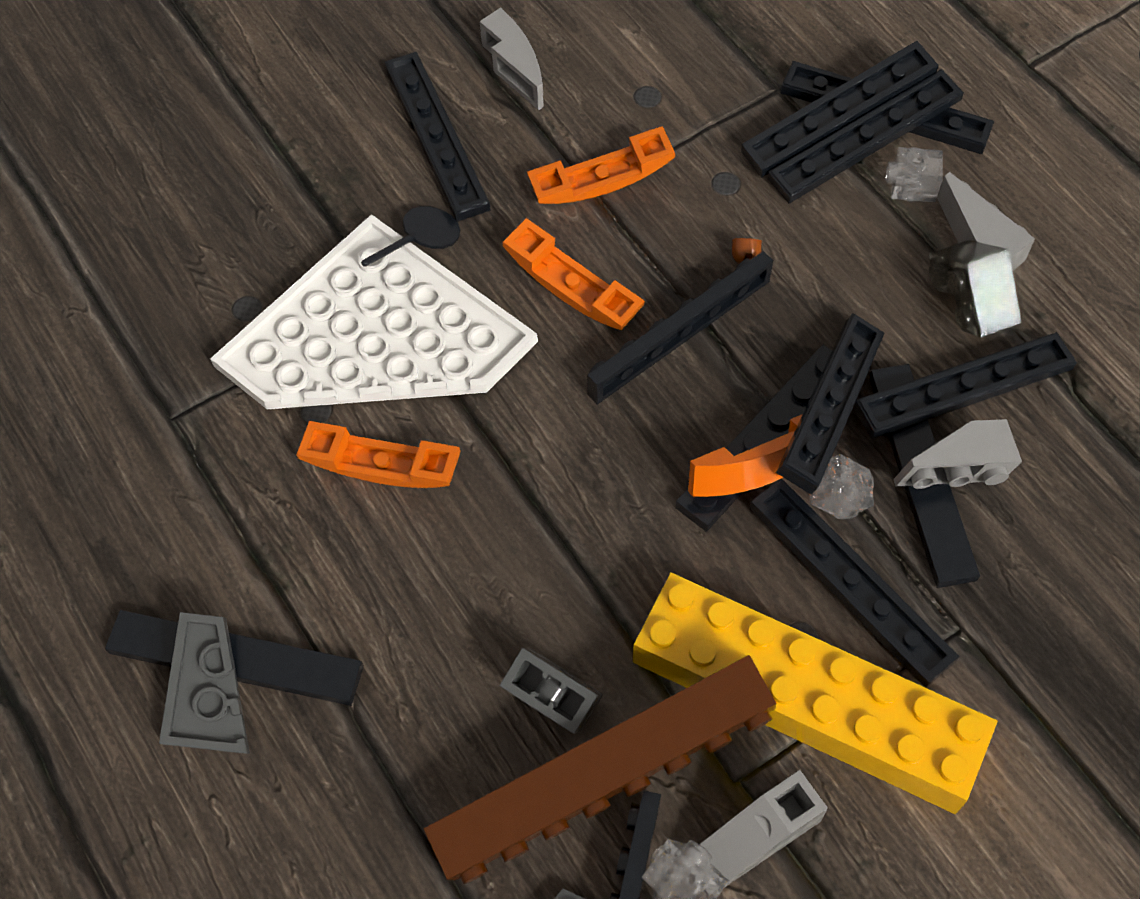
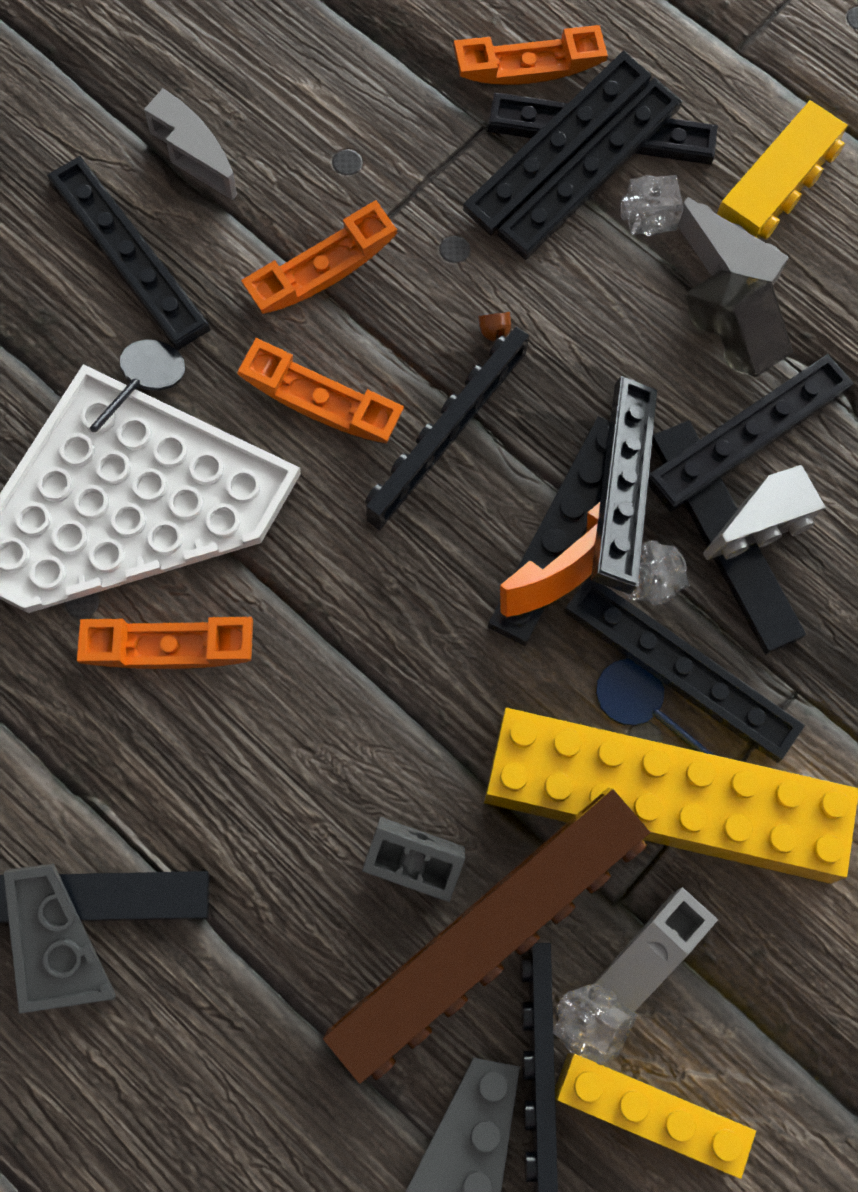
camera: 20 degrees left, 10 degrees up
none -> orange slope [453,25,608,85]
none -> dark blue piece [596,659,714,755]
none -> yellow brick [717,100,848,240]

